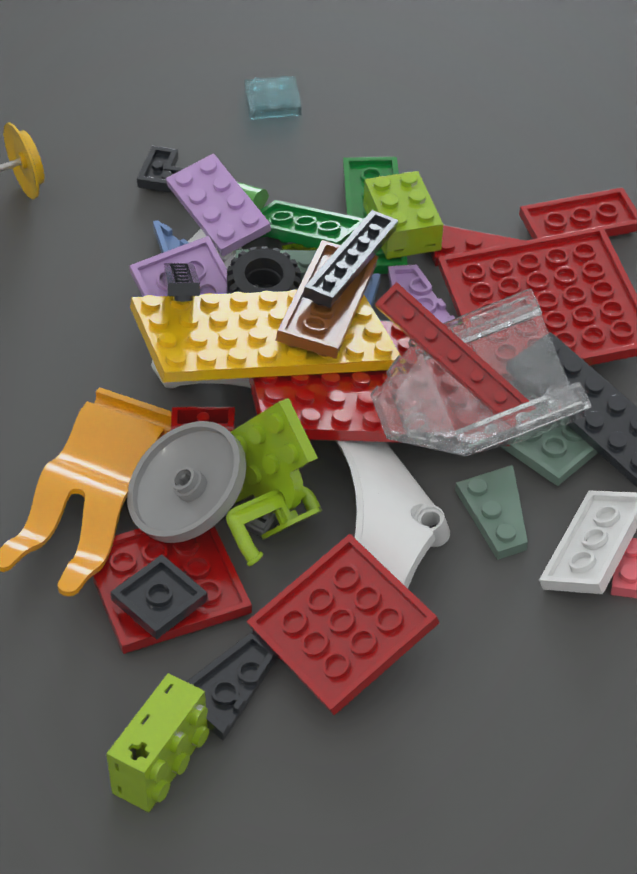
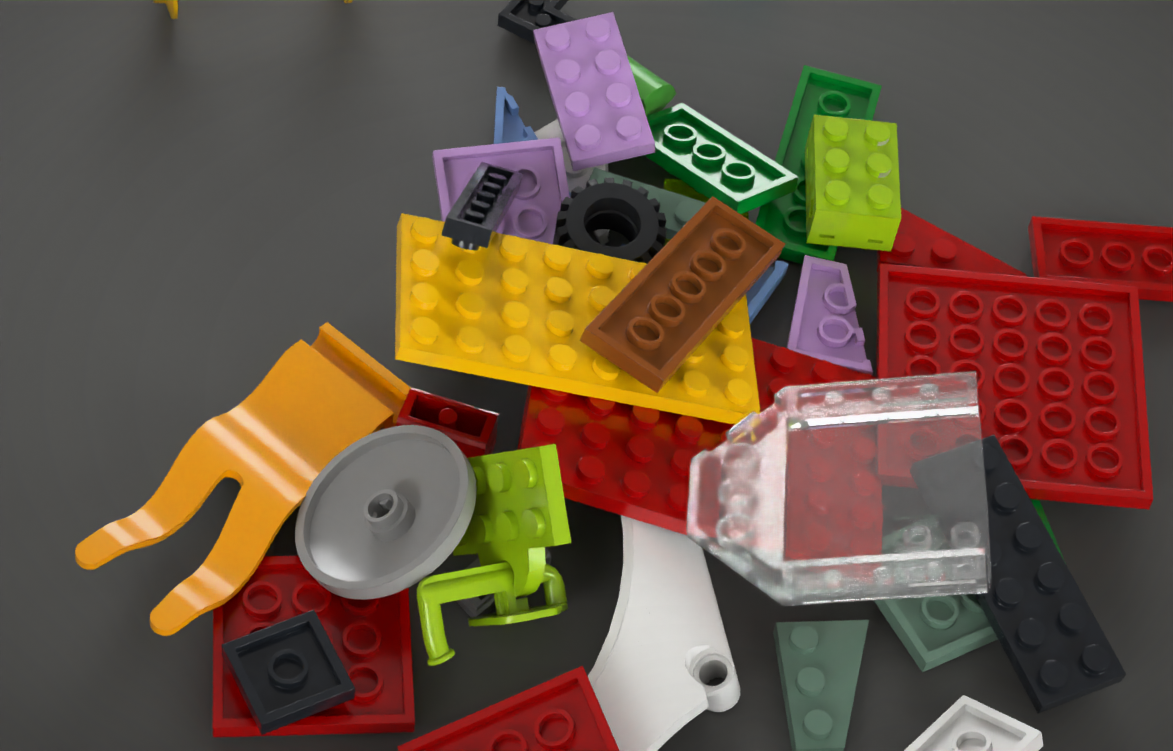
camera: 10 degrees right, 5 degrees up
plate [302,210,399,308] -> none
red tile [375,282,535,431] -> none

